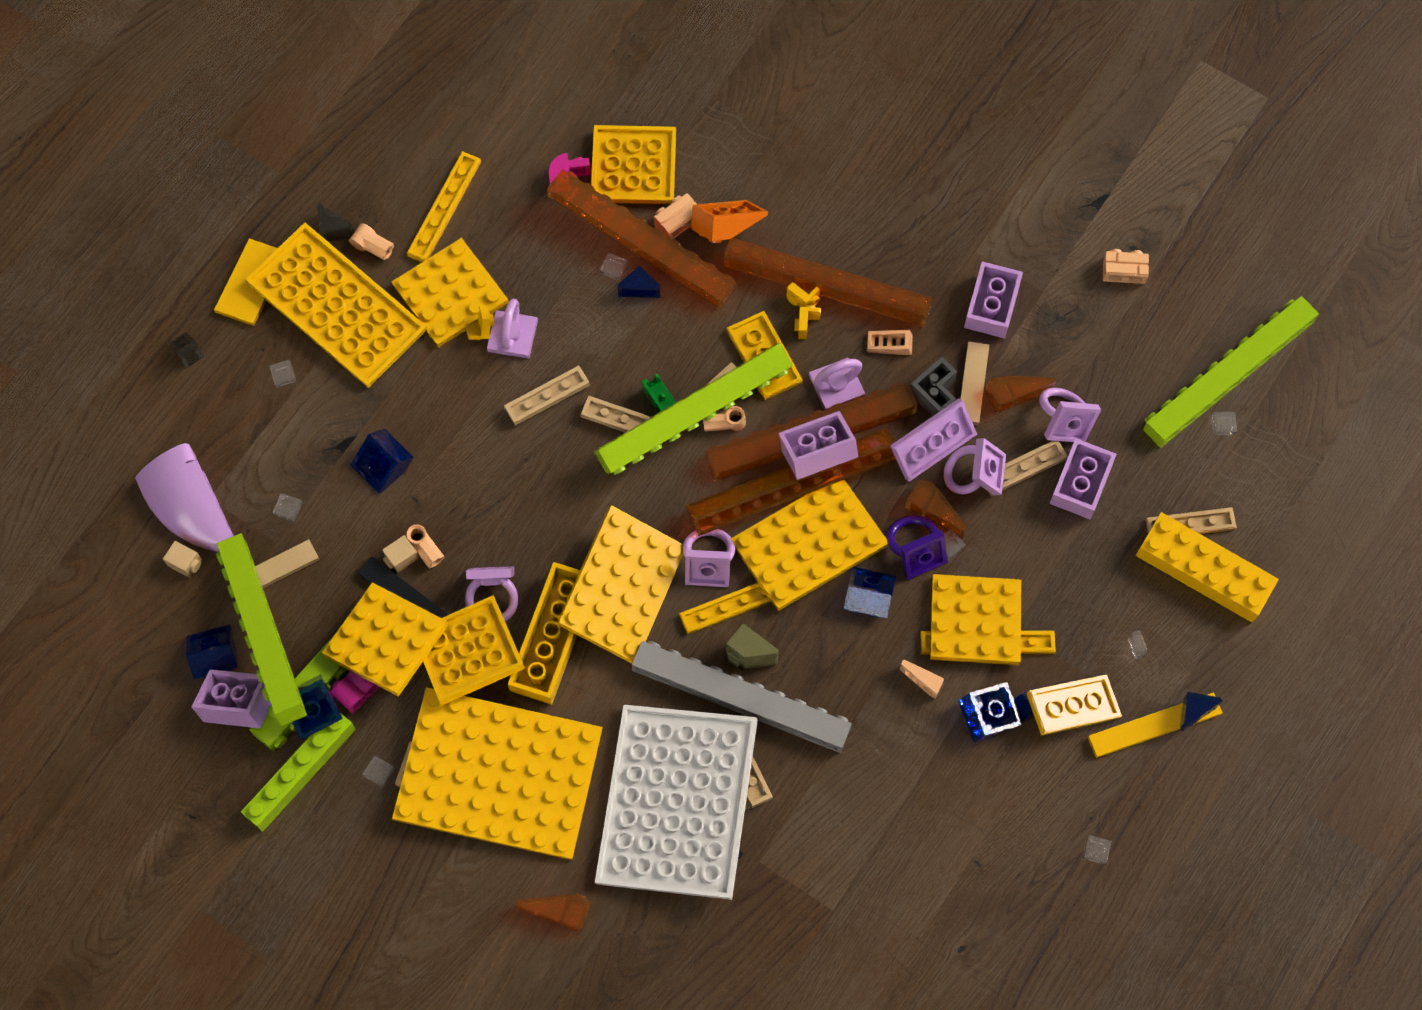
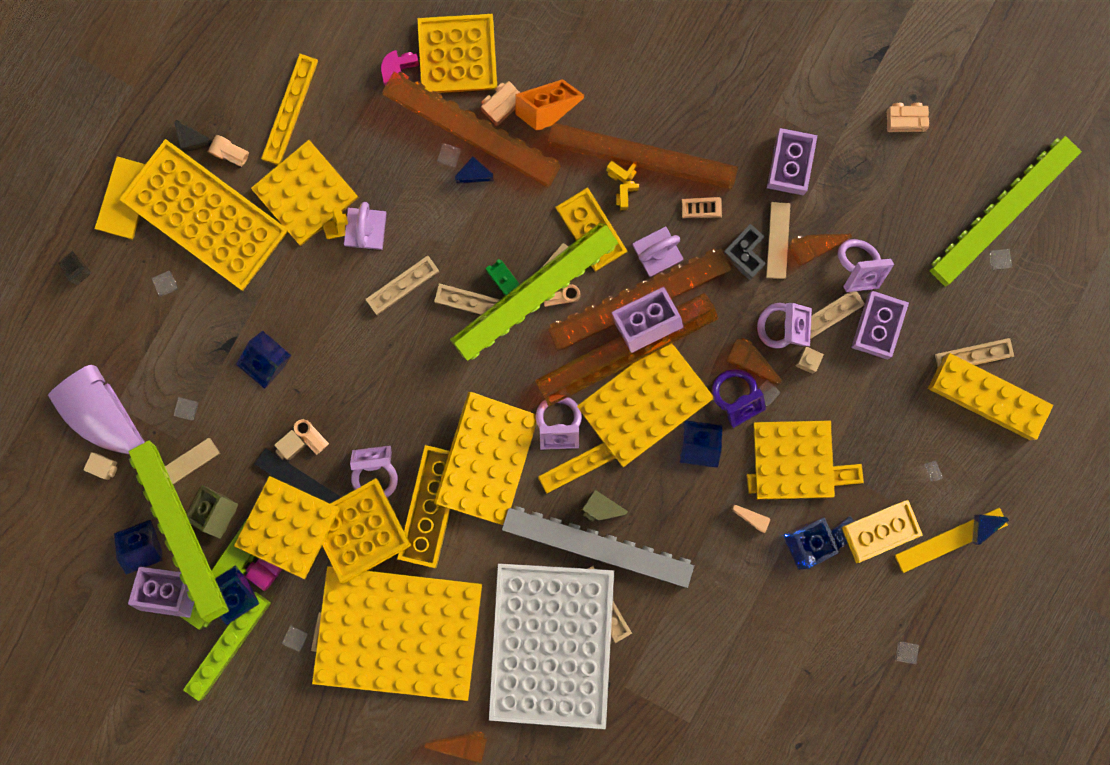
camera: 10 degrees left, 15 degrees up
lavender tile [890,399,977,482] -> none
none -> olive slope [187,485,238,539]
none -> tan brick [795,347,824,374]

